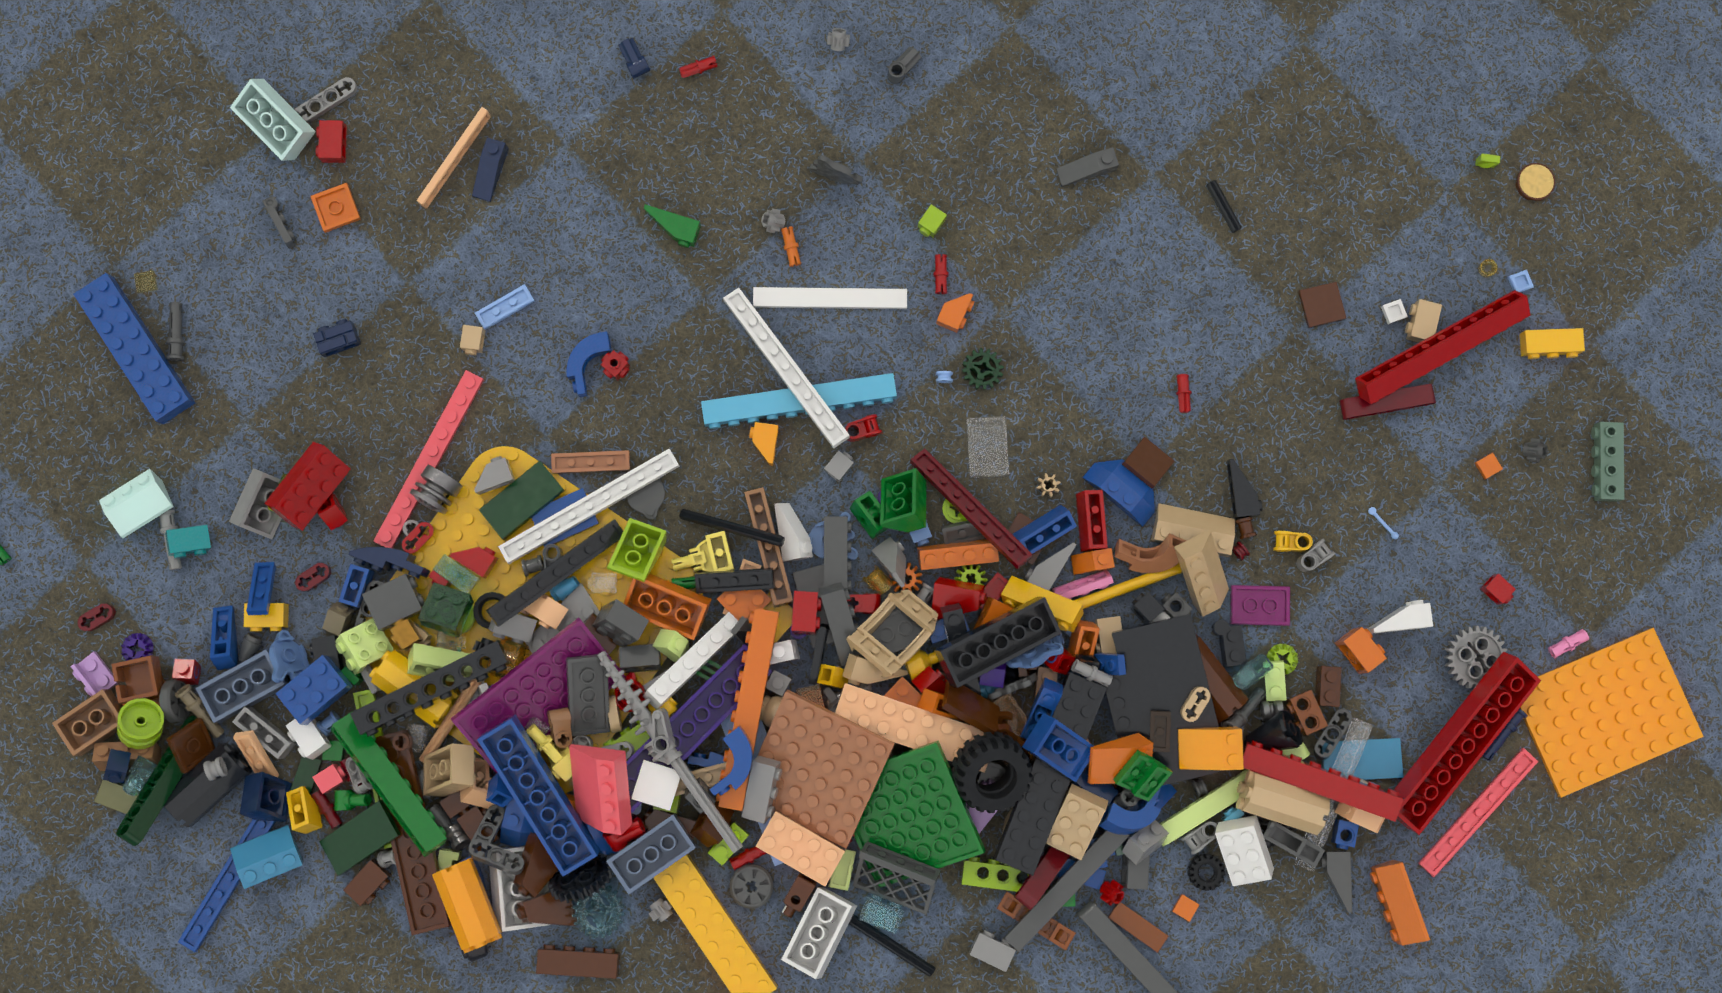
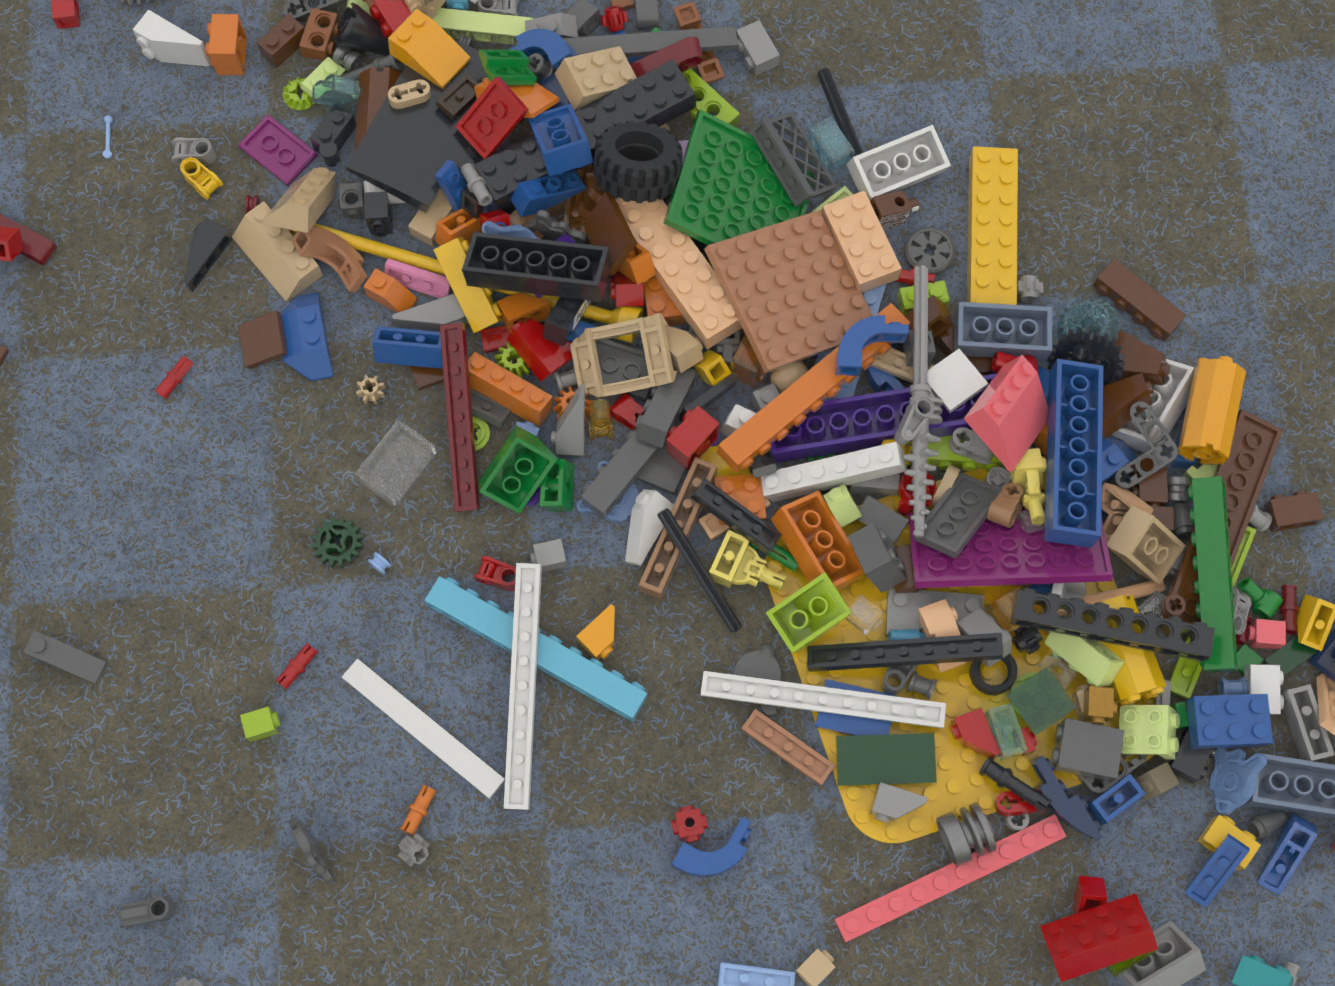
camera: 140 degrees left, 10 degrees down
dark red beam [295,563,331,592] -> none
dark green tile [319,800,401,876] -> none
blue brick [486,773,513,808] -> none
green slope [644,204,701,248] -> none
light grey brick [741,755,782,824] -> none
orange slope [936,293,975,333] -> none
red brick [1076,490,1108,552] -> none
reddish brown bush [1235,517,1257,540] -> none
none -> red plate [455,77,529,159]
none -> black pin [979,756,1052,813]

